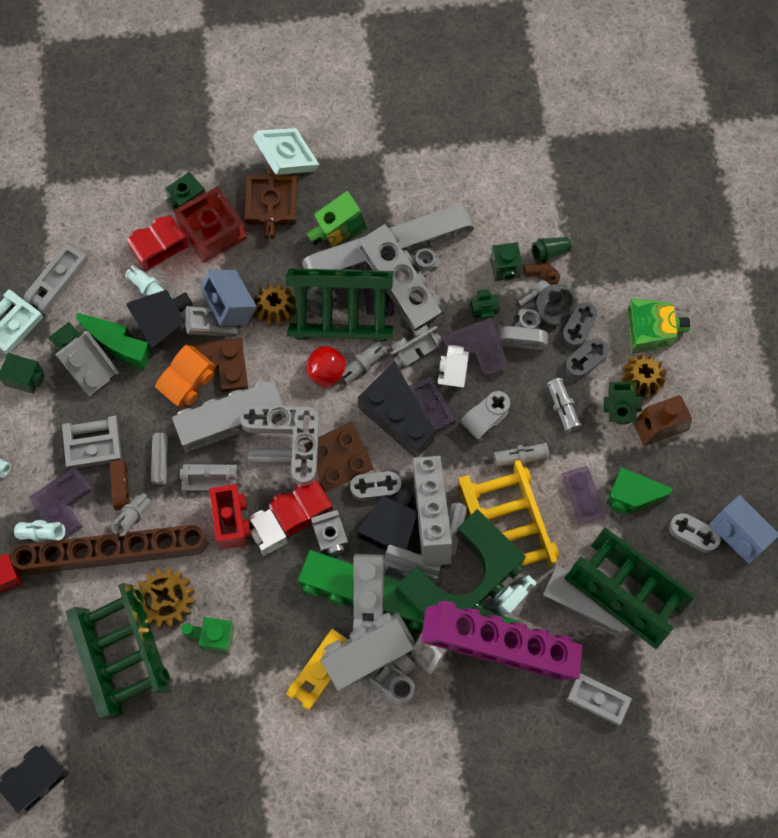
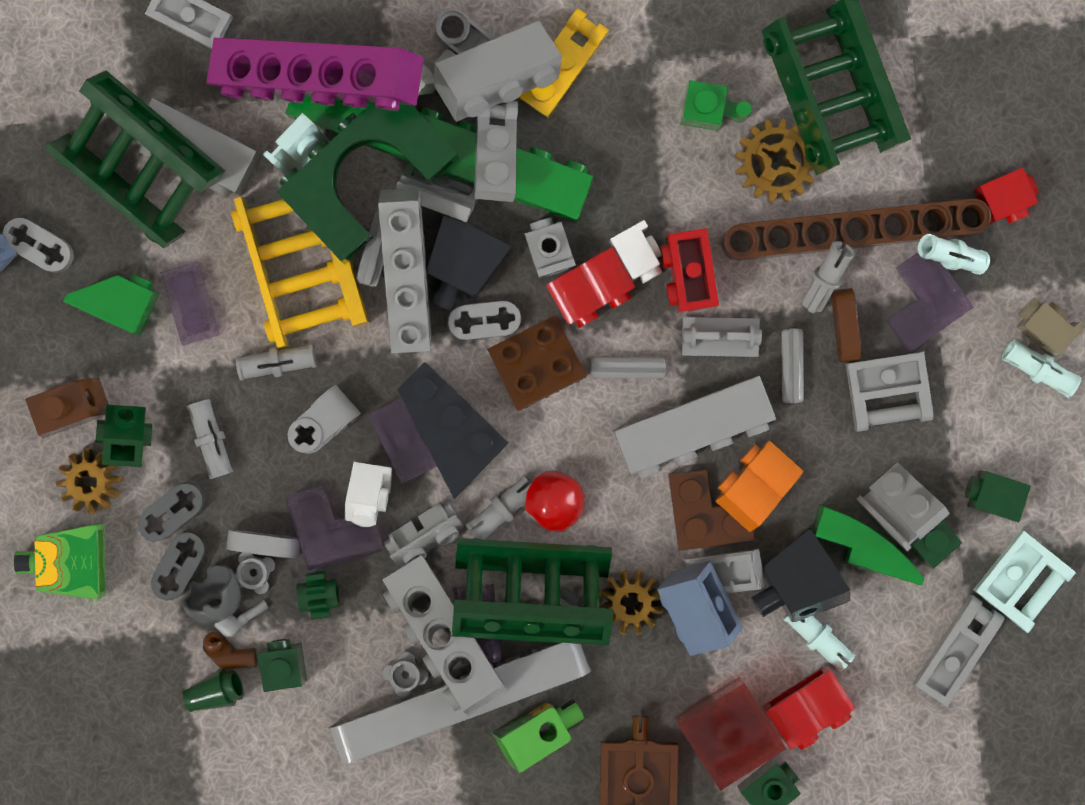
camera: 175 degrees right, 20 degrees up
light grey beam [239,405,319,486] -> none

